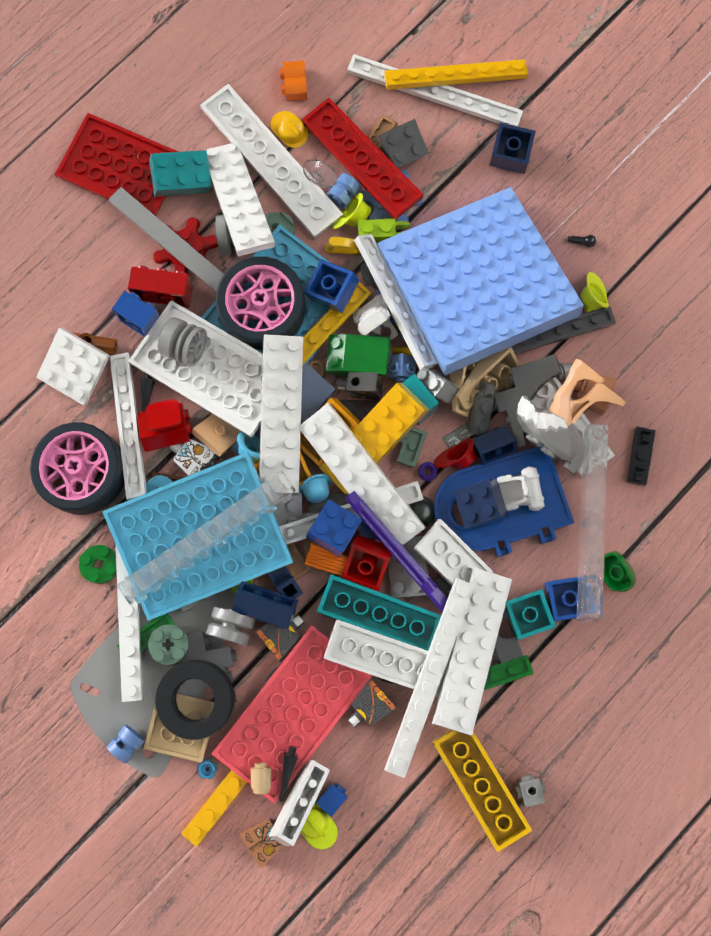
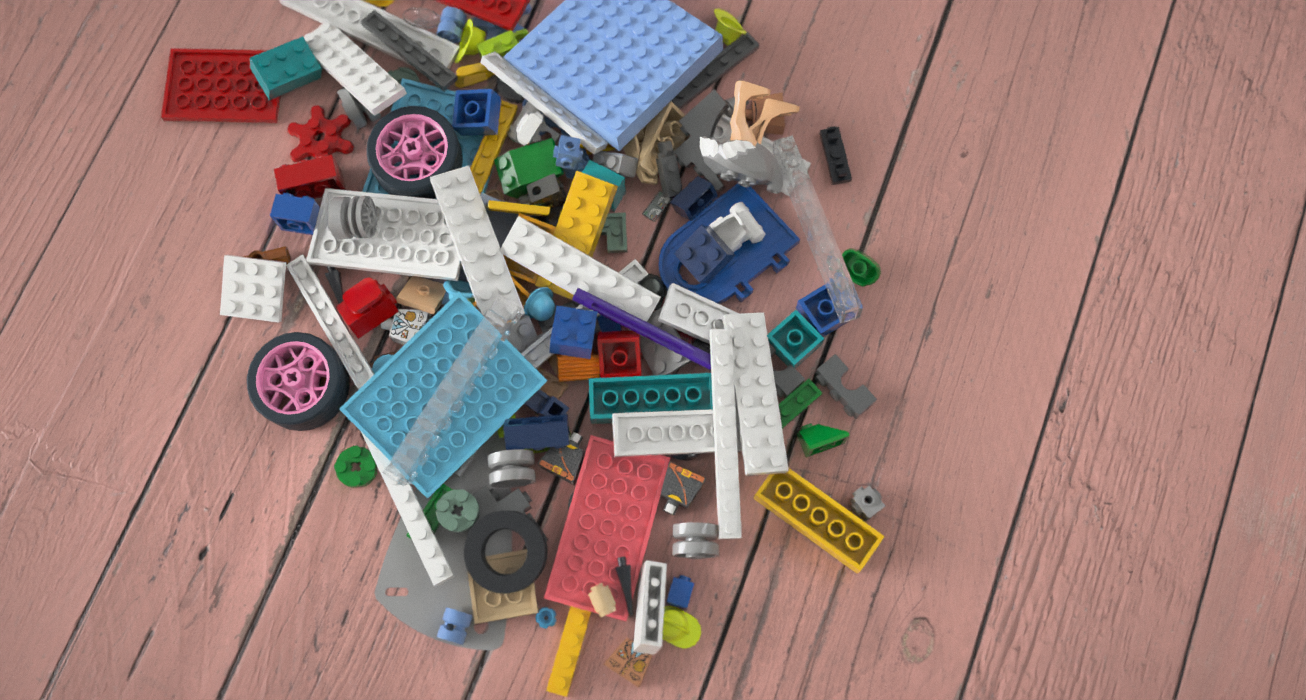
camera: 20 degrees left, 5 degrees down
light grey tile [108,187,224,293] -> none
dark purple plate [418,462,437,481] -> none
red piece [434,438,478,469] -> none
none -> dark grey plate [361,9,458,91]
none -> yellow tile [487,200,550,217]
none -> medium blue brick [553,135,583,170]
none -> light grey wheel [673,523,719,559]
none -> green slope [797,423,850,458]
none -> dark grey arch [815,354,877,419]

